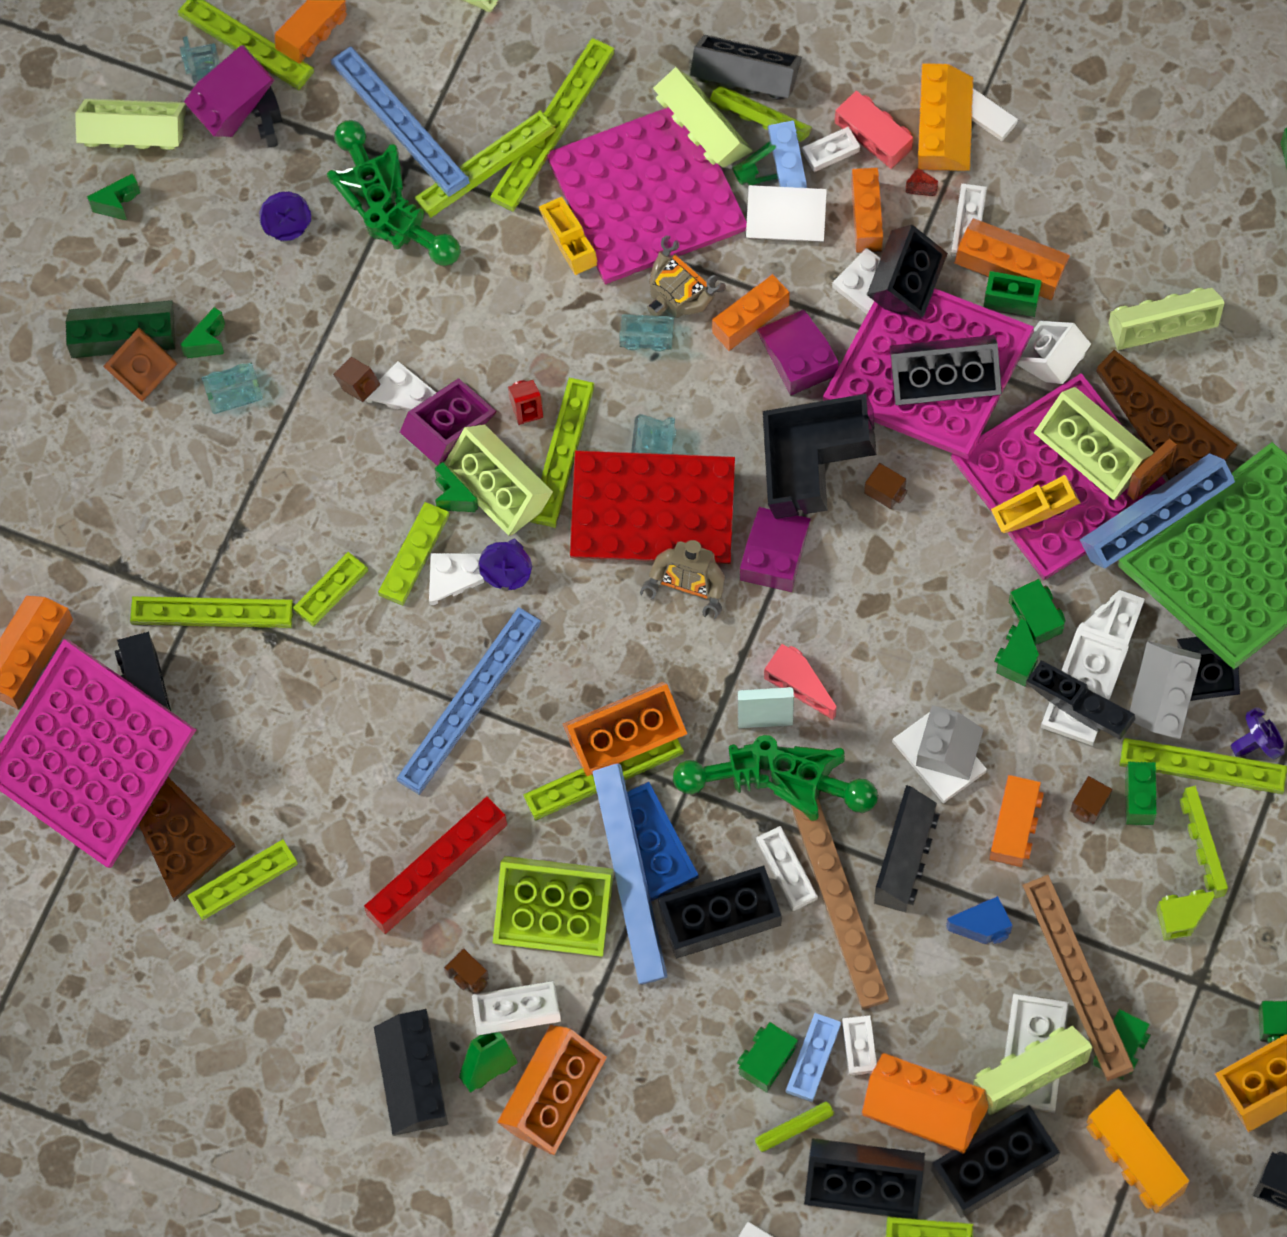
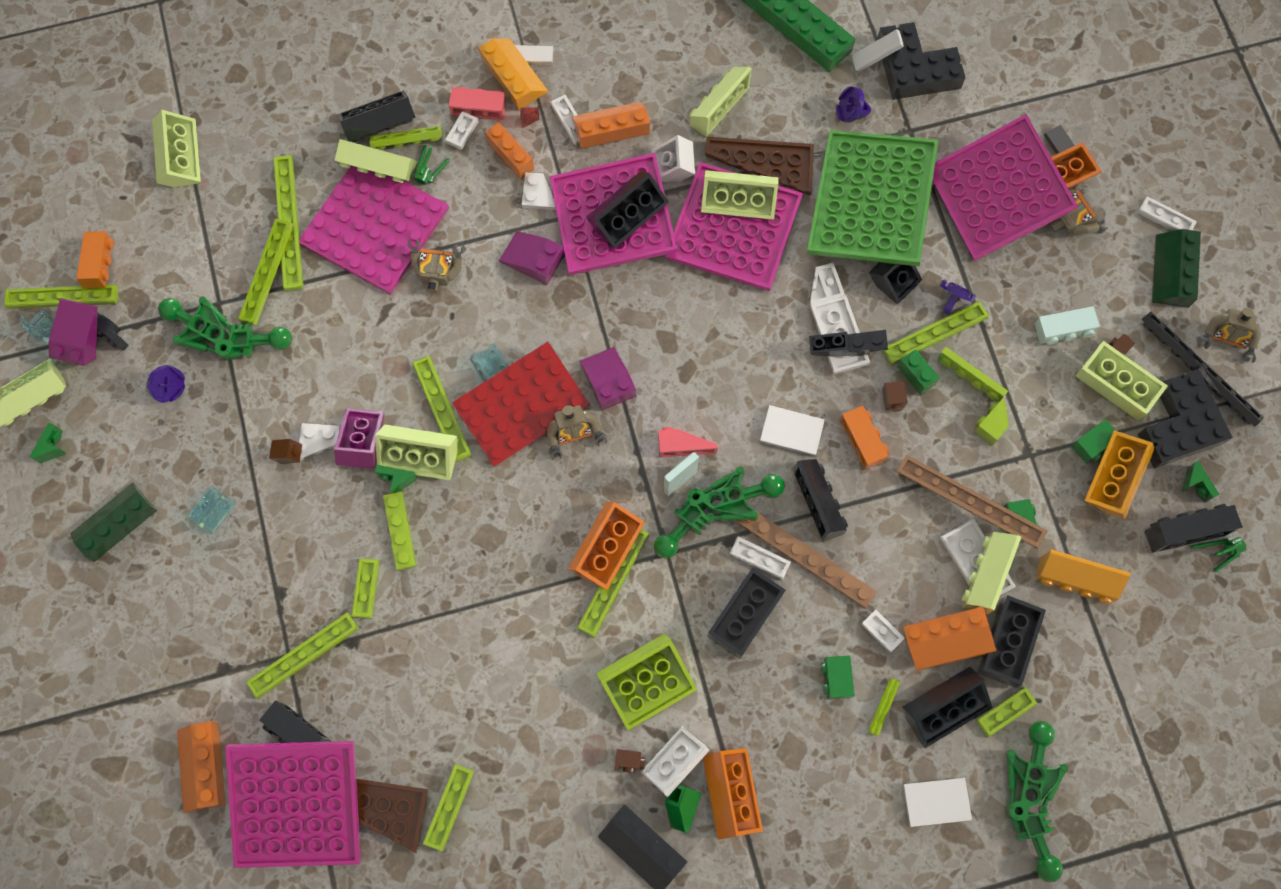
camera: 40 degrees left, 5 degrees up
dark orange tile [103,327,178,402] -> none
green slope [180,307,225,358] -> none
medium blue tile [331,46,469,197] -> none
red brick [364,796,507,935] -> none
medium blue tile [396,607,541,795] -> none
white wing [429,553,484,605] -> none
dark purple tile [479,538,533,590] -> none
red slope [508,380,543,425] -> none
yellow slope [539,196,598,275] -> none
medium blue tile [592,763,668,985] -> none
blue plate [600,782,699,901] -> none
clear light blue bracket [619,314,674,352] -> none
orange brick [712,274,790,351] -> none
white tile [746,186,827,242] -> none
black piece [762,394,877,519] -> none
light blue plate [768,121,807,188] -> none
light blue plate [786,1013,841,1102] -> none
reddish brown brick [864,462,908,509] -> none
black slope [867,225,948,319] -> none
light grey slope [916,705,984,780] -> none
blue slope [946,896,1013,944] -> none
green brick [983,271,1042,317] -> none
yellow slope [991,475,1080,534] -> none
green slope [994,618,1039,687] -> none
green brick [1009,579,1066,646] -> none
medium blue brick [1080,454,1235,569] -> none
dark orange tile [1127,438,1177,500] -> none
light grey slope [1130,641,1201,739] -> none

